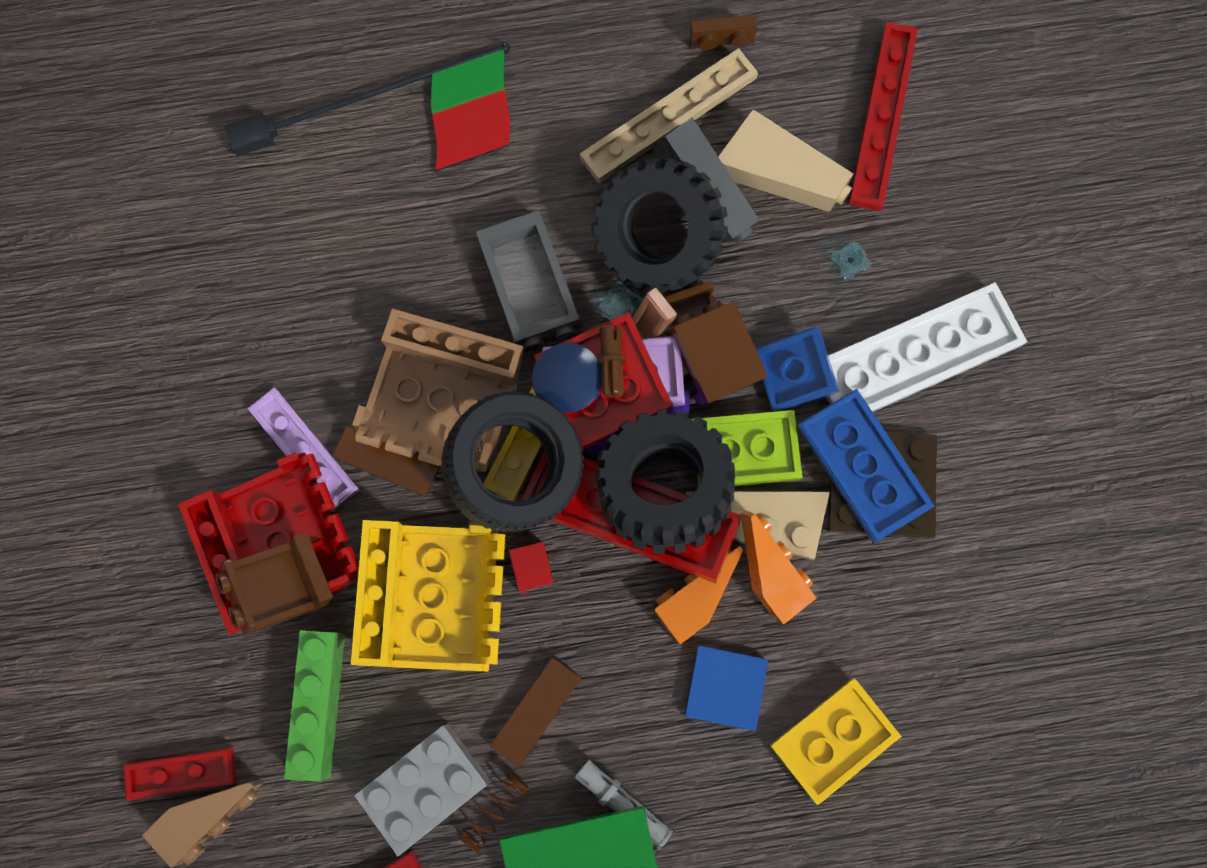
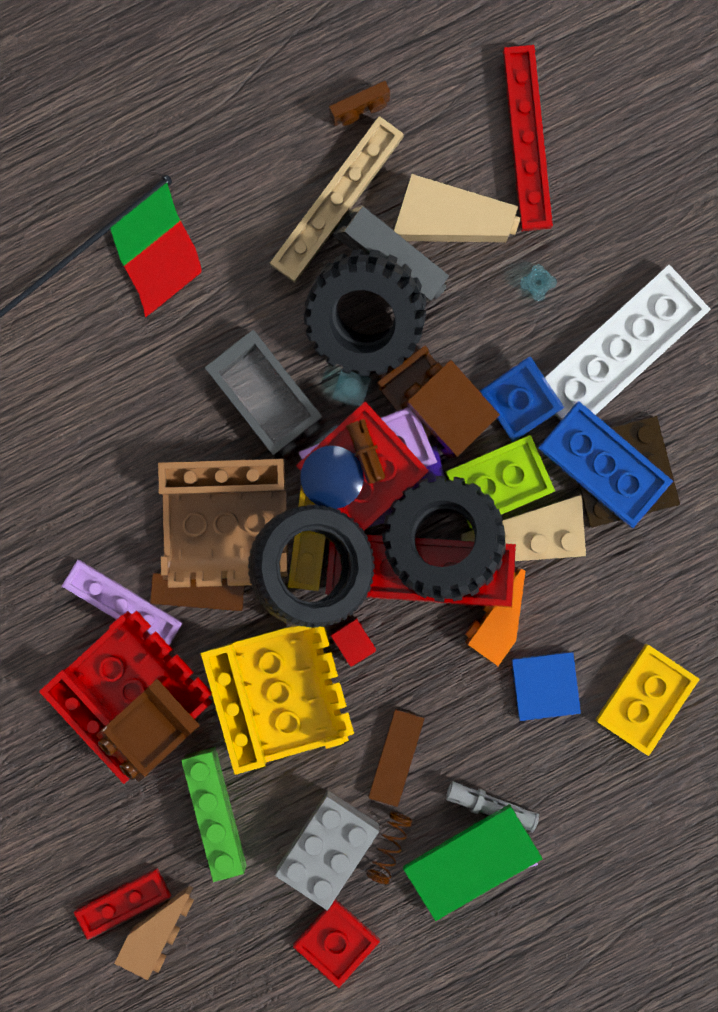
camera: 20 degrees left, 10 degrees up
nougat tile [632,288,677,339] -> none
orange slope [741,510,816,625] -> none

